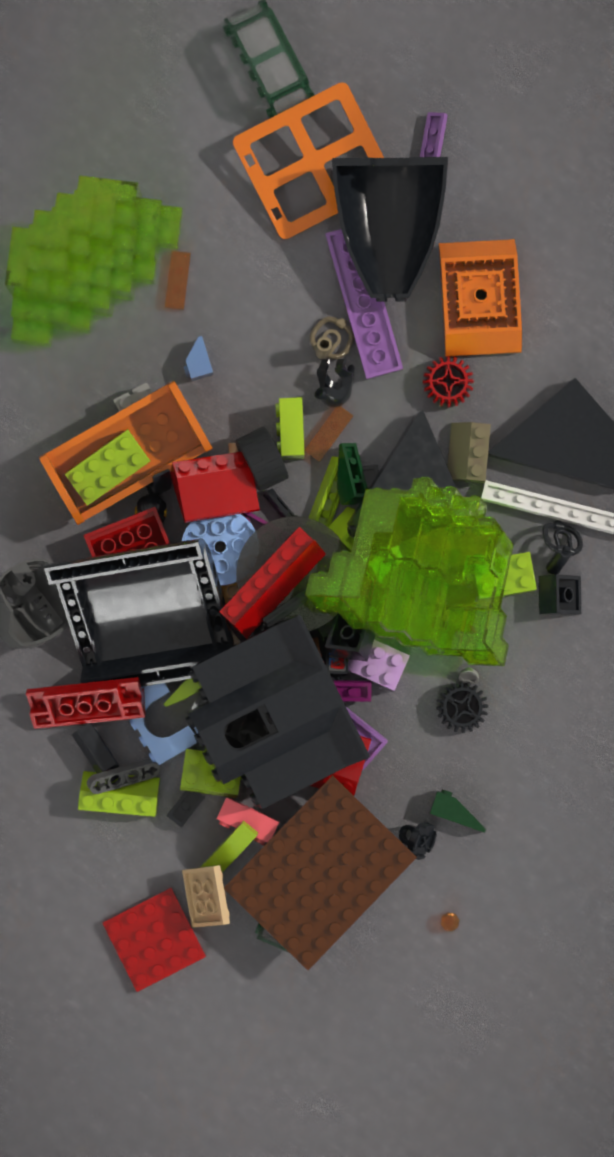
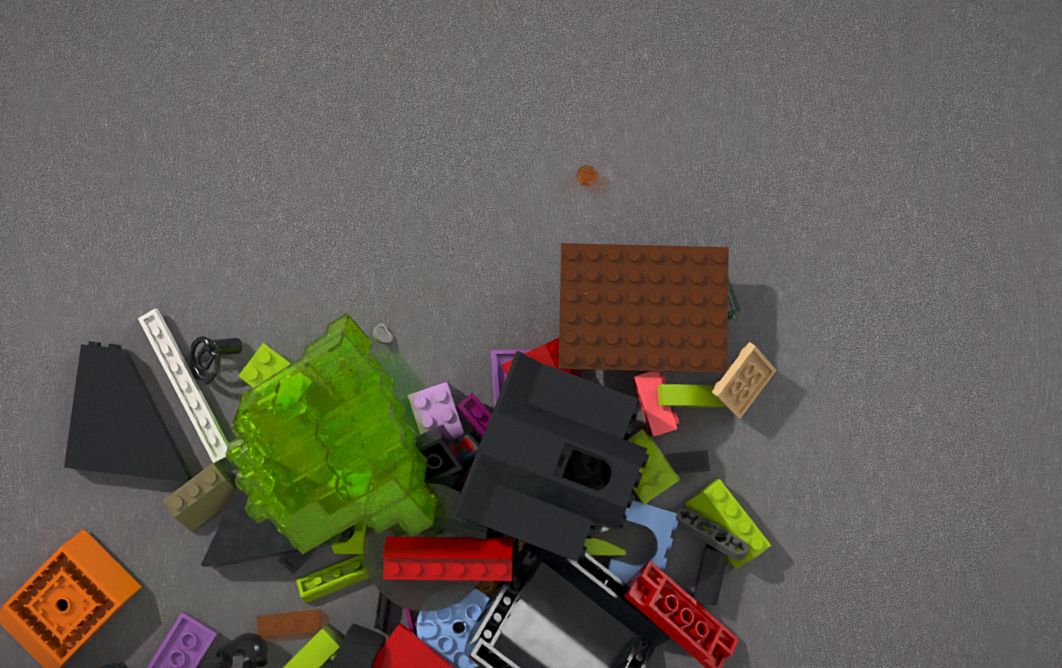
camera: 135 degrees left, 0 degrees up
red plate [102,887,206,992] -> none
dark green slope [337,443,368,505] -> none
black tile [399,821,437,860] -> none
red gear [422,356,474,408] -> none
dark green slope [429,789,486,833] -> none
black gear [436,681,488,733] -> none
black slope [538,575,581,615] -> none

